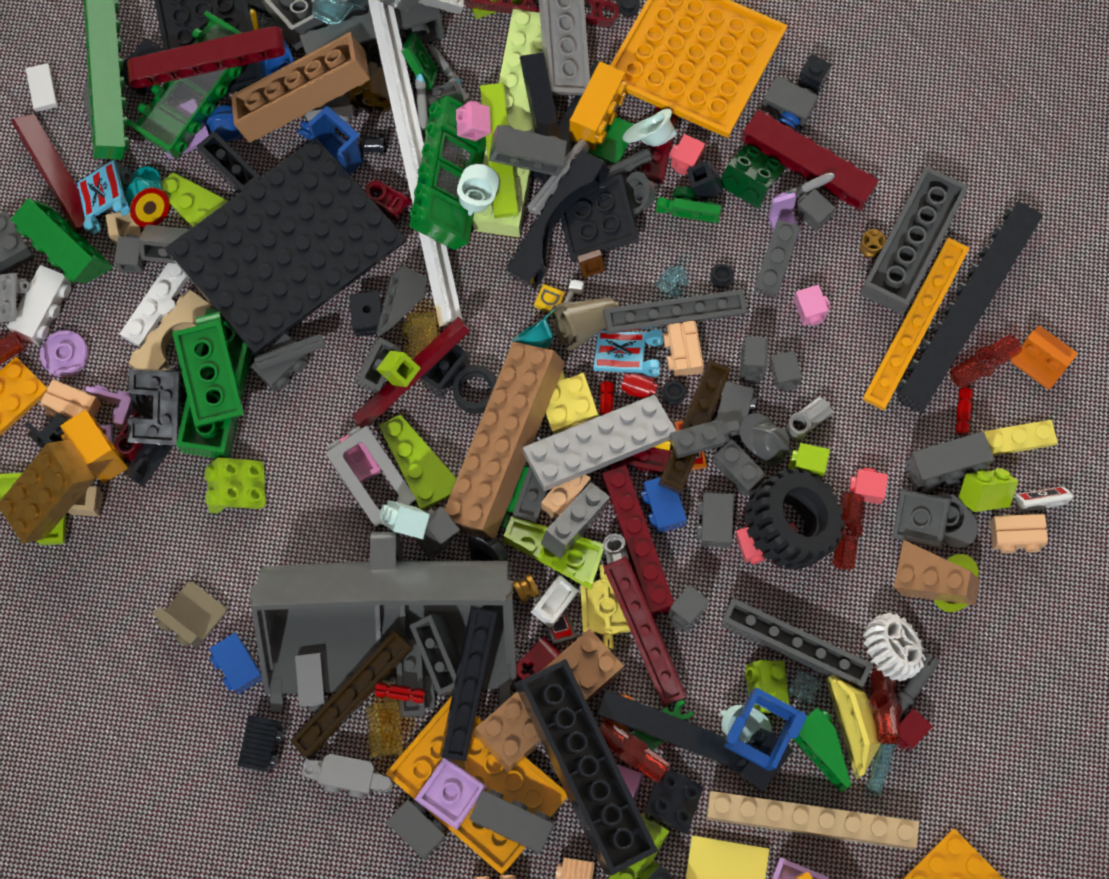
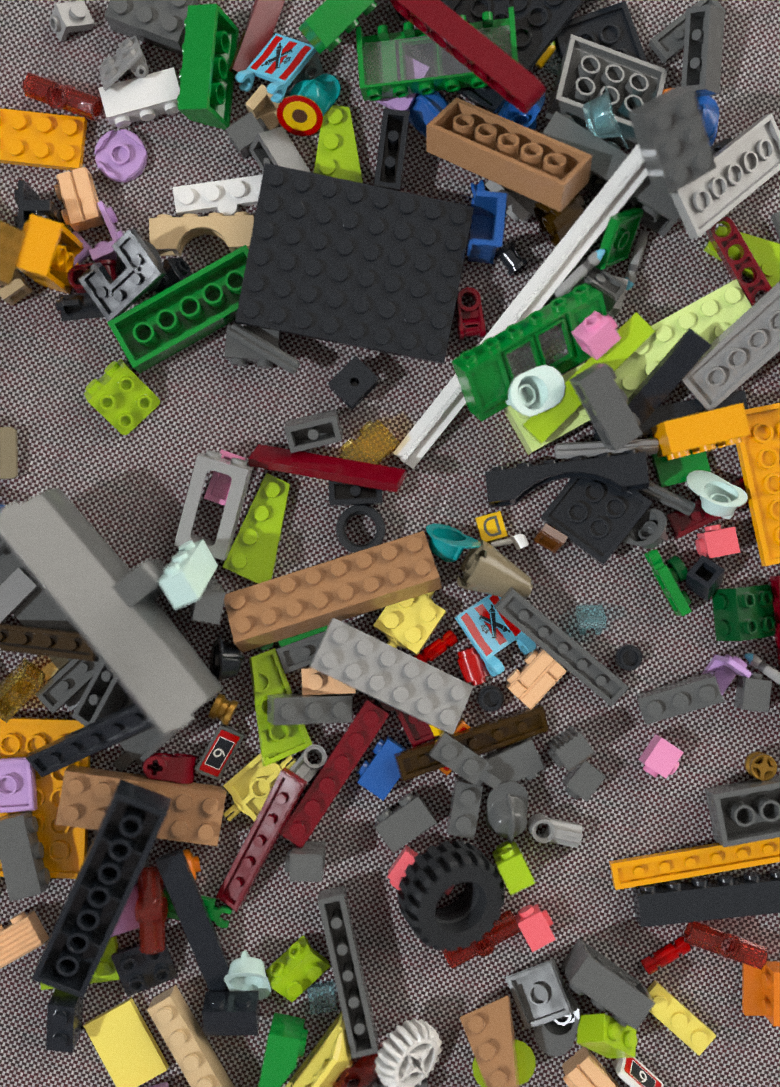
camera: 45 degrees right, 15 degrees up
green hinge [172,311,244,428] -> none
red axle [375,682,425,703] -> none
dark grey slope [376,265,427,336] -> none
lime brick [376,351,421,387] -> none
white tile [531,575,579,628] -> none
blue piece [723,688,806,771] -> none

